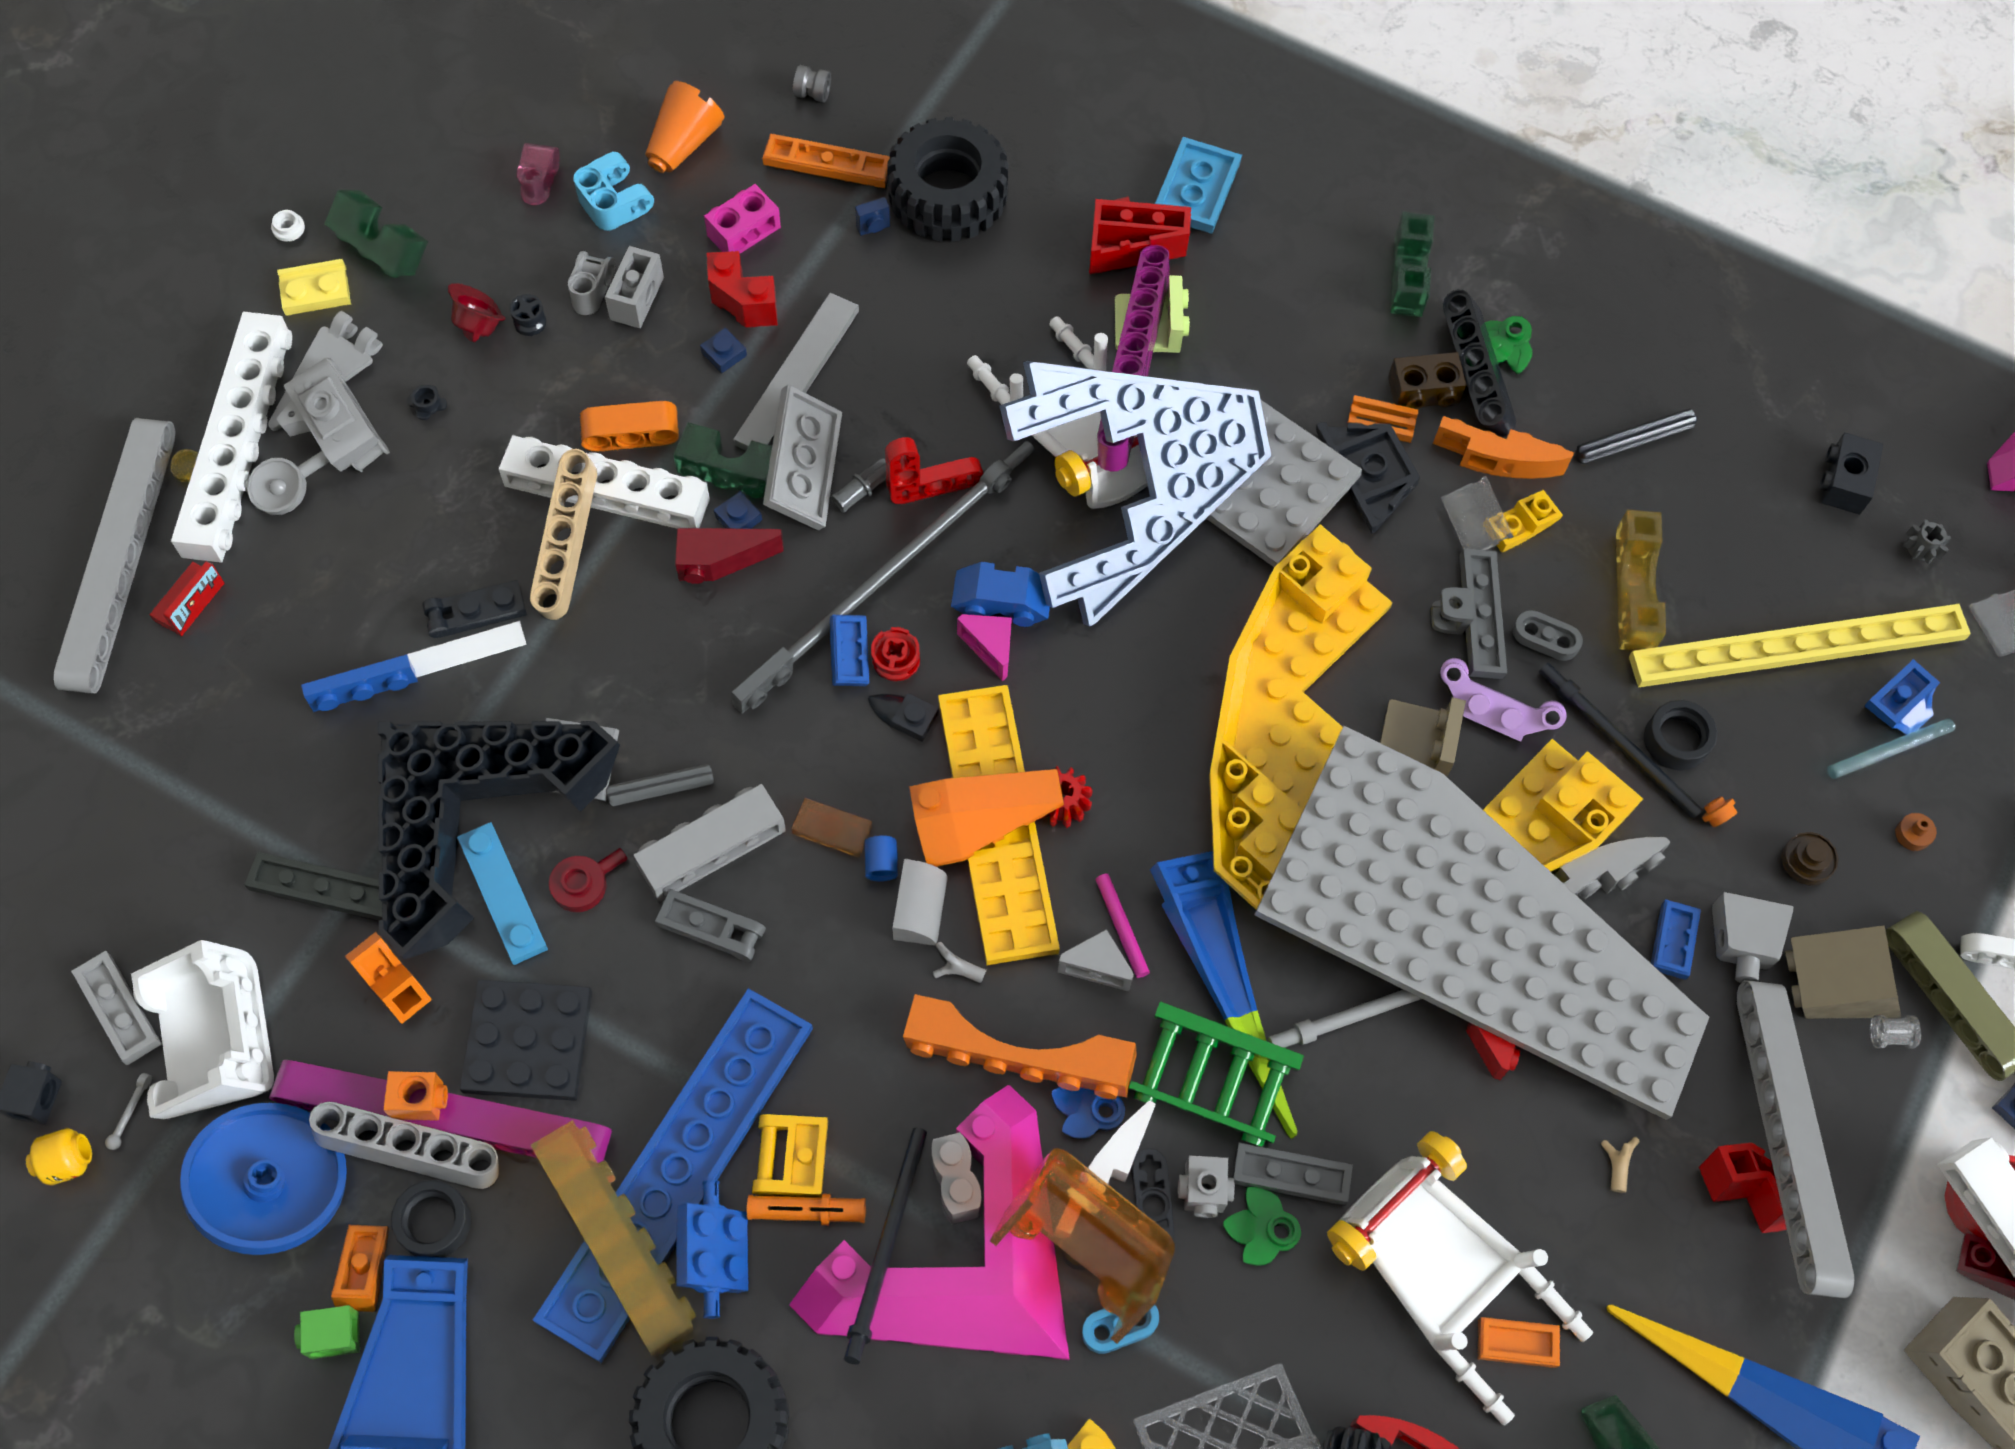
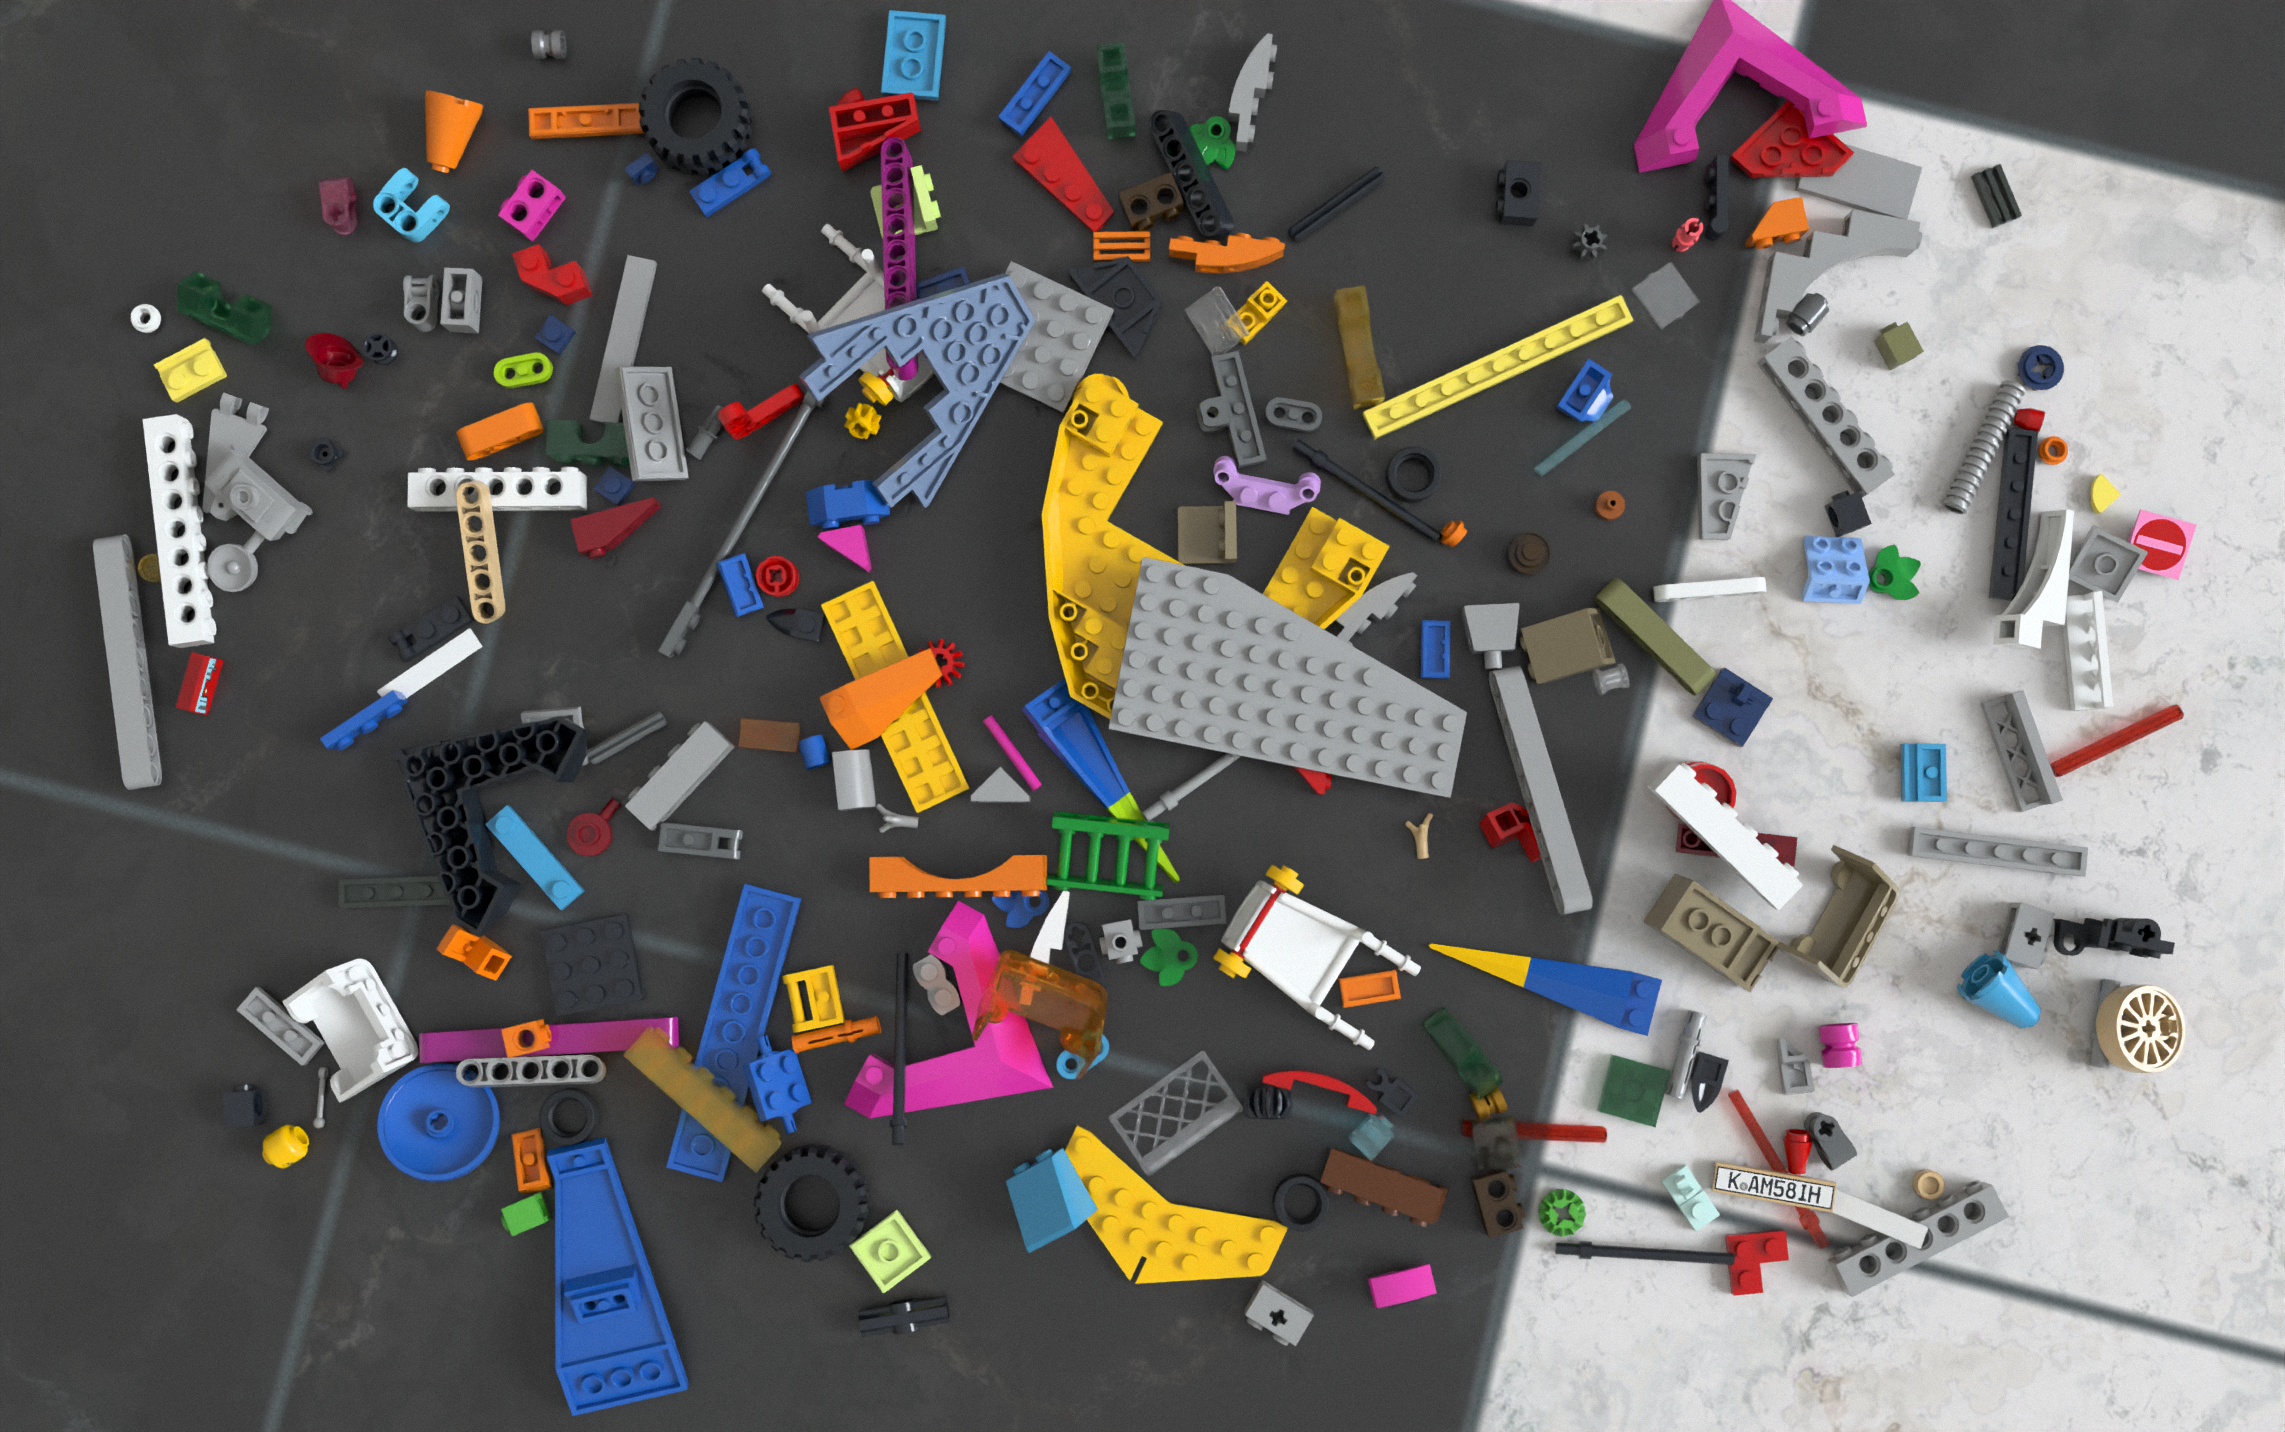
camera: 10 degrees left, 20 degrees up
none -> lime plate [494,353,553,389]
none -> blue plate [689,149,771,218]
none -> yellow gear [844,403,881,440]
none -> blue plate [998,51,1072,137]
none -> red wing [1012,116,1114,233]
none -> light grey slope [1228,33,1277,152]

